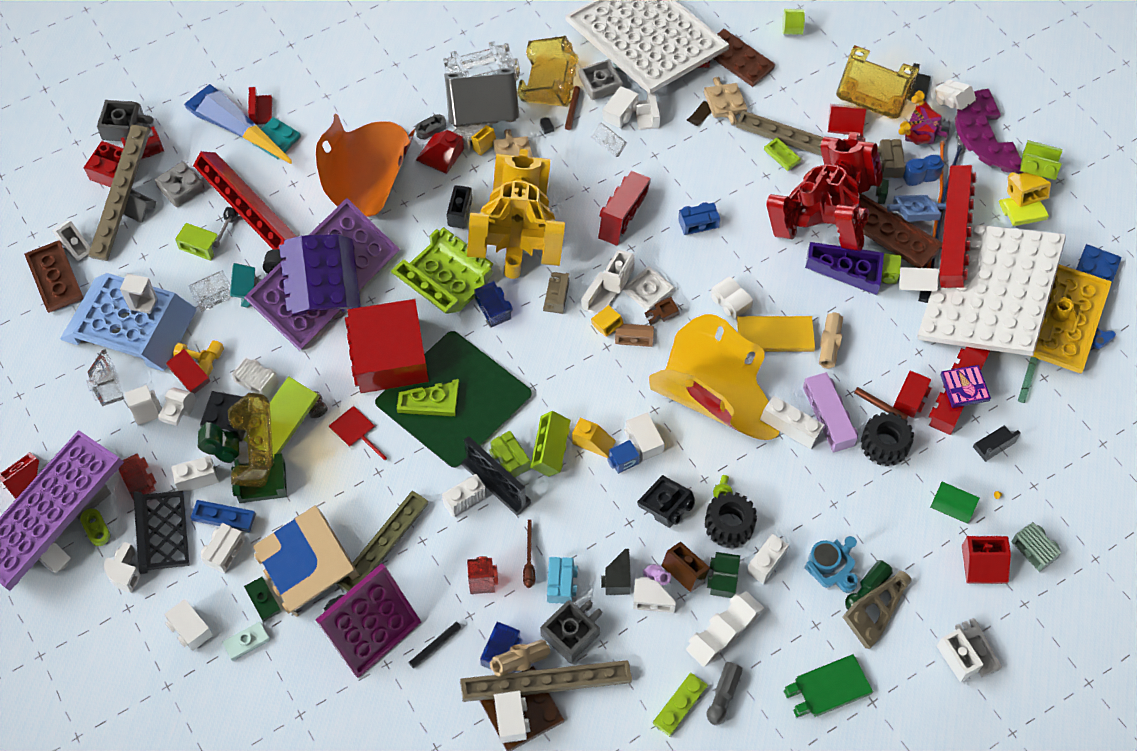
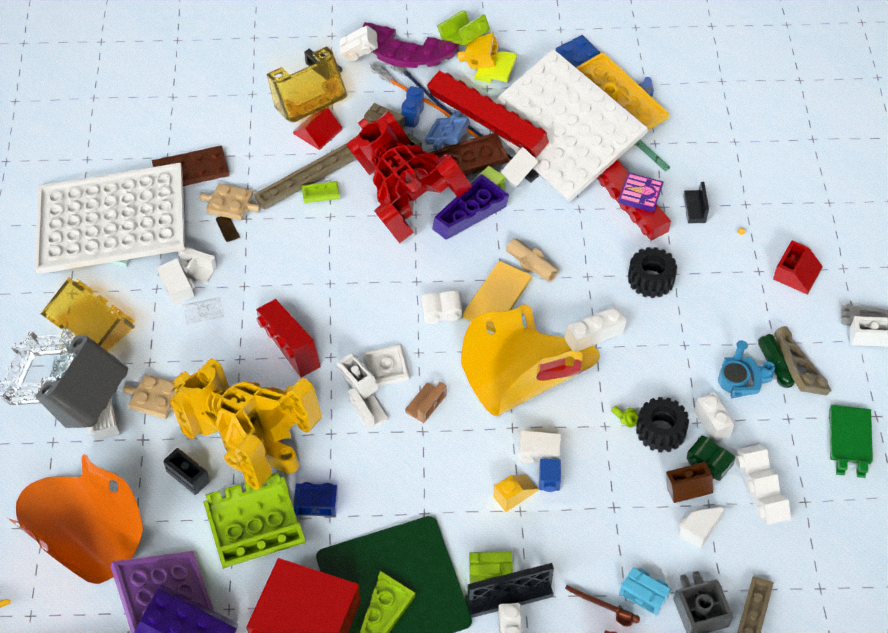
camera: 60 degrees left, 5 degrees down
dark grey beam [415,114,446,139] -> none
red slope [416,130,464,174] -> none
yellow piece [471,125,496,156] -> none
lime brick [530,410,571,477] -> none
black piece [540,117,554,134] -> none
dark tan hinge [543,272,569,314] -> none
copper bar [565,86,581,130] -> none
light grey brick [579,59,623,100] -> none
yellow piece [591,305,624,337] -> none
pearl dark grey slope [601,548,631,595] -> none
black plate [637,475,695,528] -> none
lavender bar [643,564,671,586] -> none
reddish brown plate [644,297,680,325] -> none
lime plate [652,672,708,737] -> none
blue brick [678,202,720,235] -> none
dark grey piece [706,662,743,725] -> none
lime piece [782,9,805,35] -> none
lavender brick [803,372,858,452] -> none
copper bar [854,387,908,420] -> none
red brick [893,370,932,418] -> none
torso [898,90,950,145] -> none
green brick [930,481,980,524] -> none
sand green brick [1011,522,1062,572] -> none

